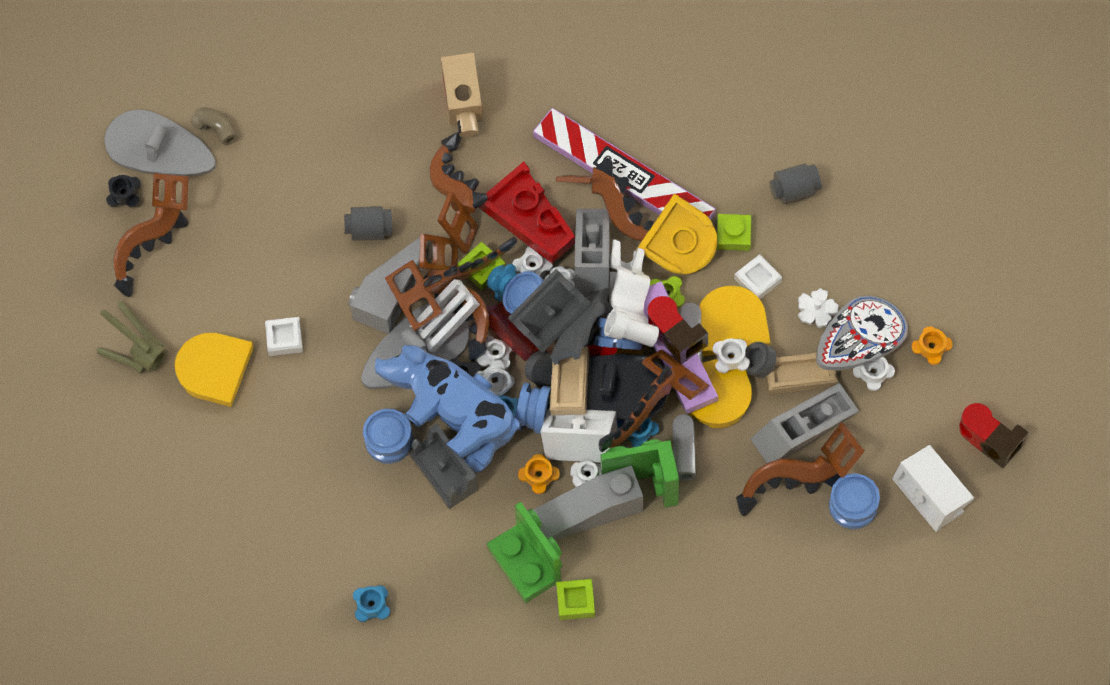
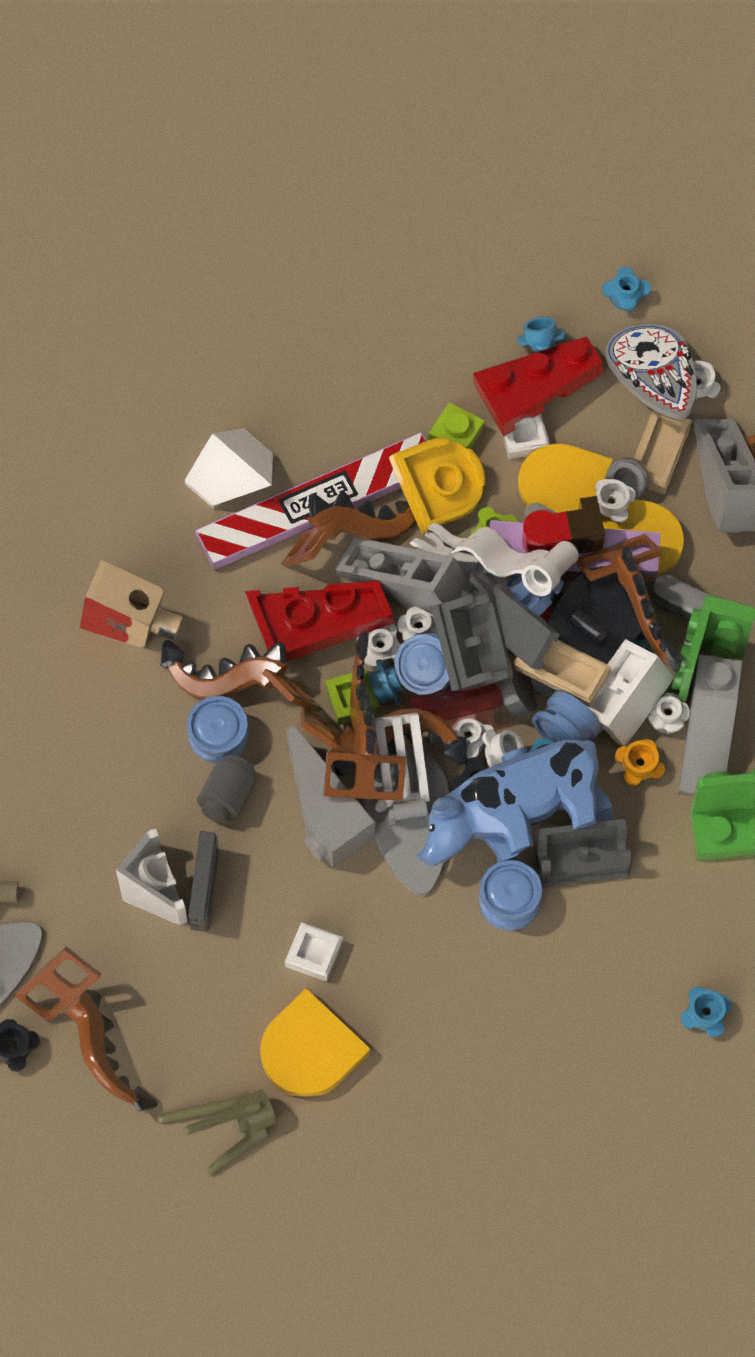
camera: 65 degrees left, 0 degrees up
dark grey brick [769,163,822,204] -> none
white plant [798,288,839,328] -> none
light orange plate [911,326,953,365] -> none
none -> white slope [116,828,188,925]
none -> white slope [185,428,273,510]
none -> medium blue wheel [187,696,249,763]
none -> dark grey tile [188,831,219,931]
none -> red wing [473,336,603,437]
none -> dark azure plate [517,317,566,352]
none -> dark azure plate [602,267,651,311]

